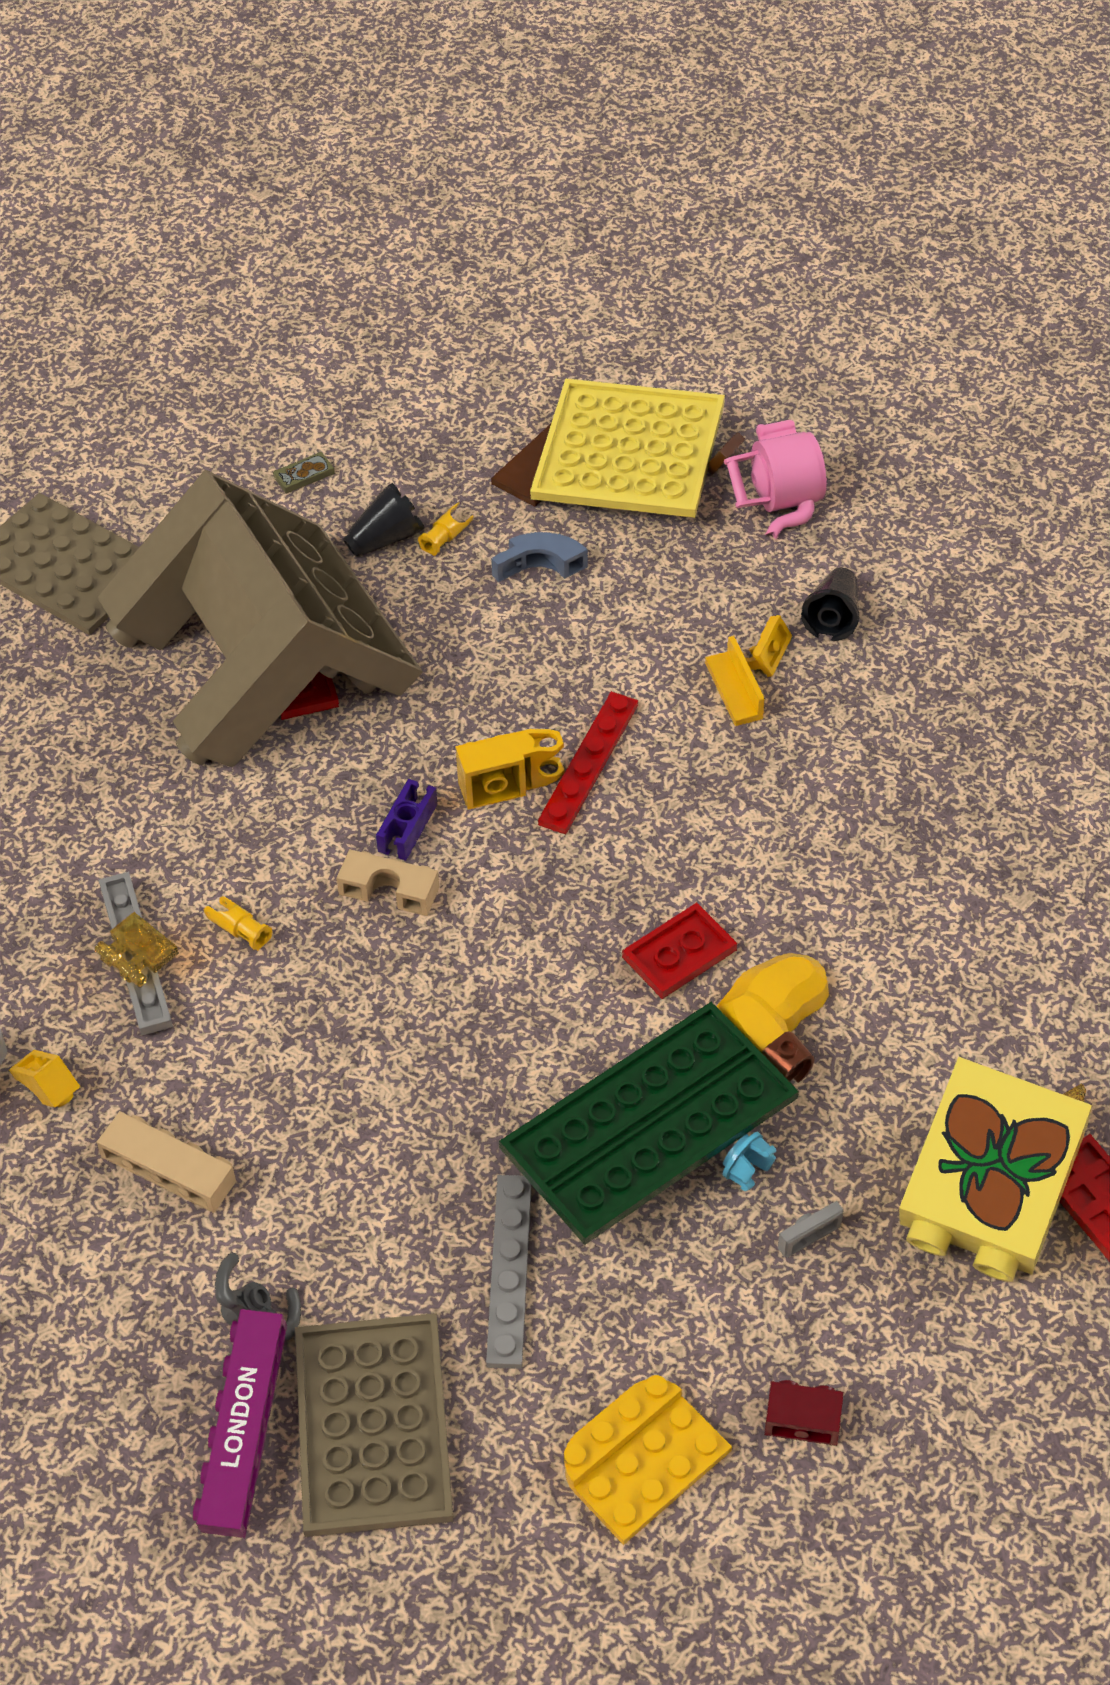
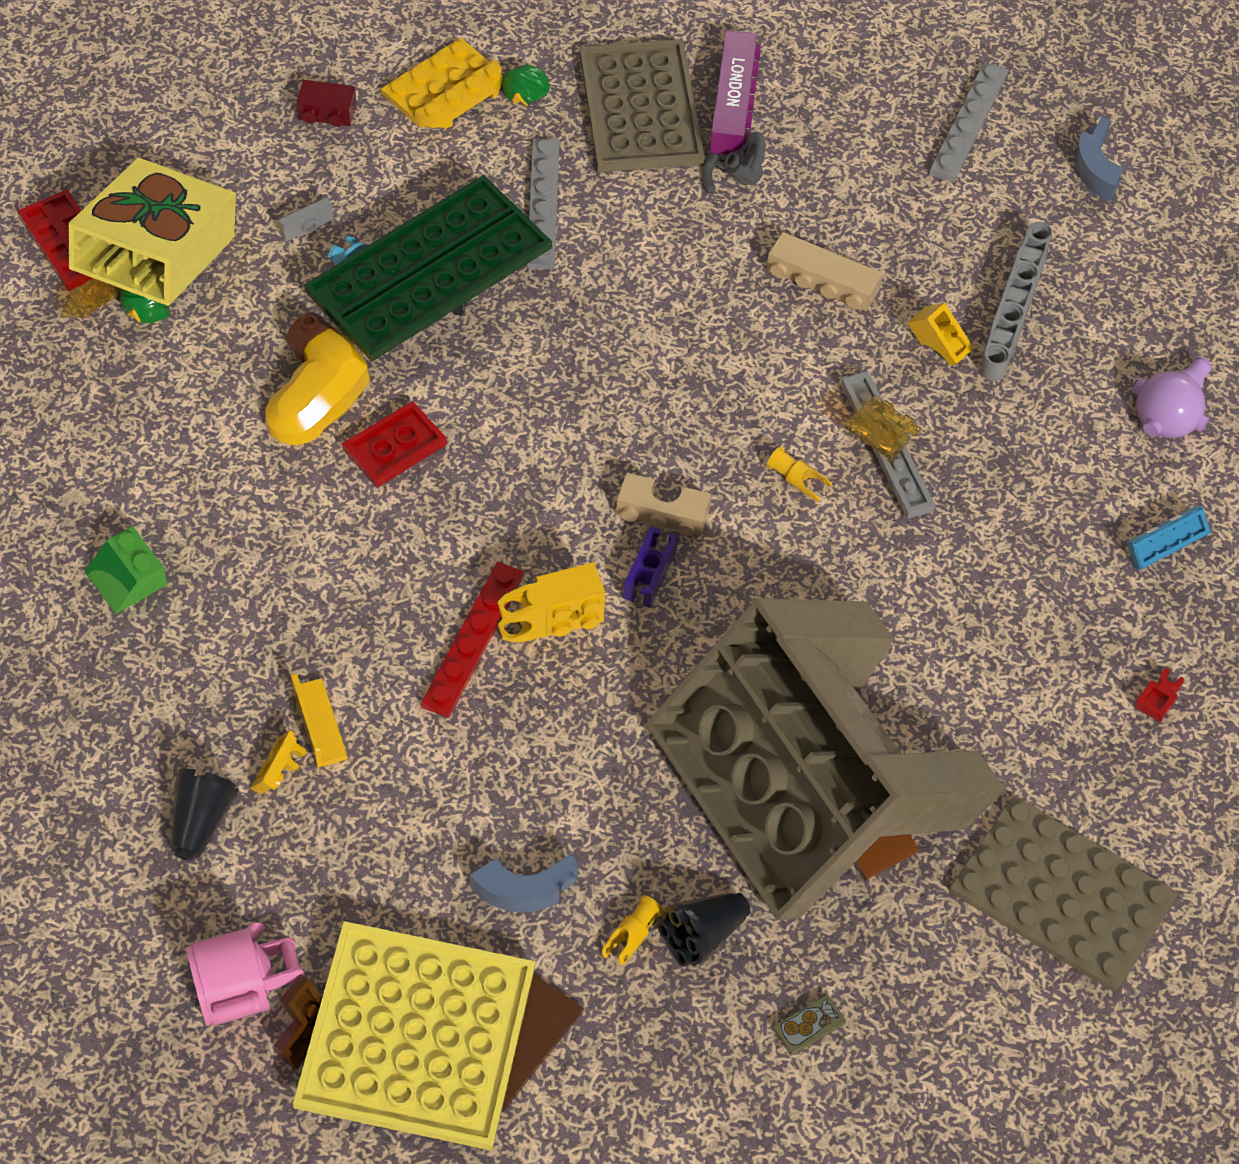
camera: 175 degrees right, 5 degrees up
none -> bright green slope [85,526,168,614]
none -> green hair [501,65,550,106]

